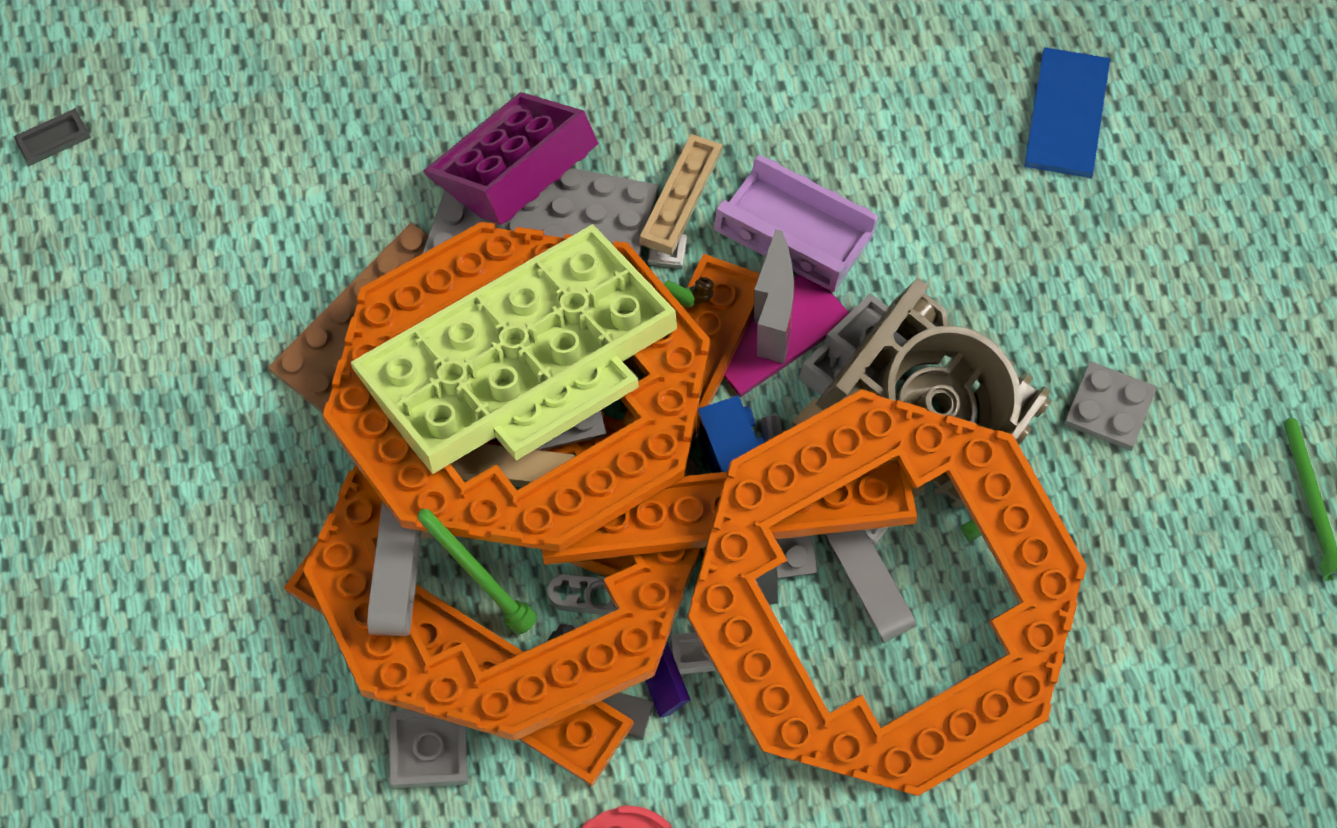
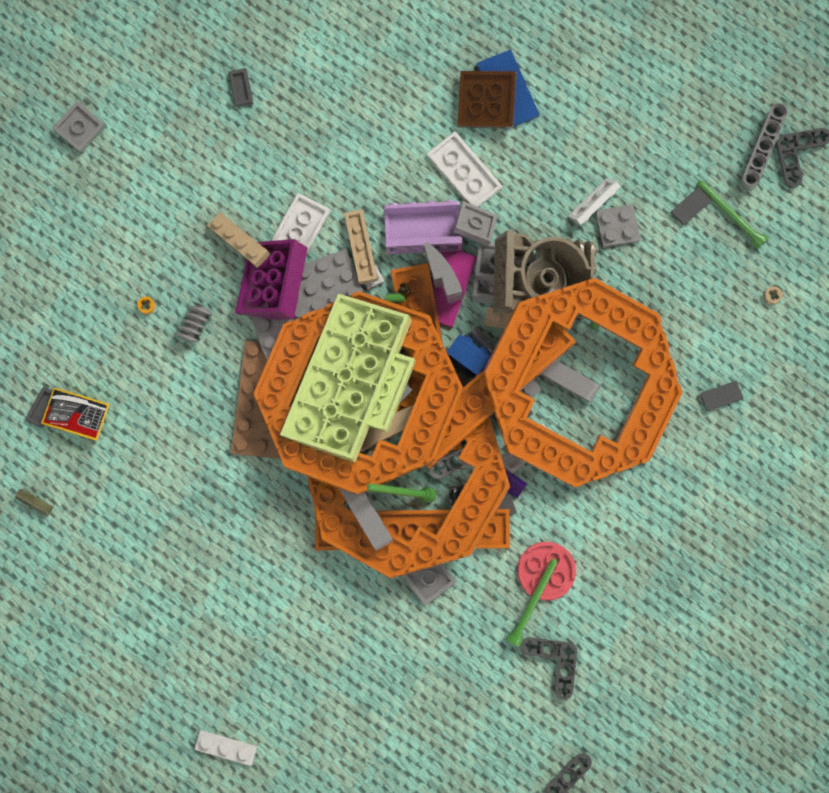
camera: 30 degrees left, 15 degrees up
none -> slope [41,388,110,441]
none -> light orange bush [137,296,155,315]
none -> light grey piece [174,301,212,343]
none -> tan plate [207,212,270,268]
none -> white tile [271,193,331,253]
none -> white tile [426,131,503,207]
none -> light grey plate [454,201,497,246]
none -> reddish brown plate [457,71,517,128]
none -> white plate [568,178,620,225]
none -> dark grey tile [670,187,712,226]
none -> dark grey tile [700,380,743,412]
none -> tan bush [764,286,783,305]

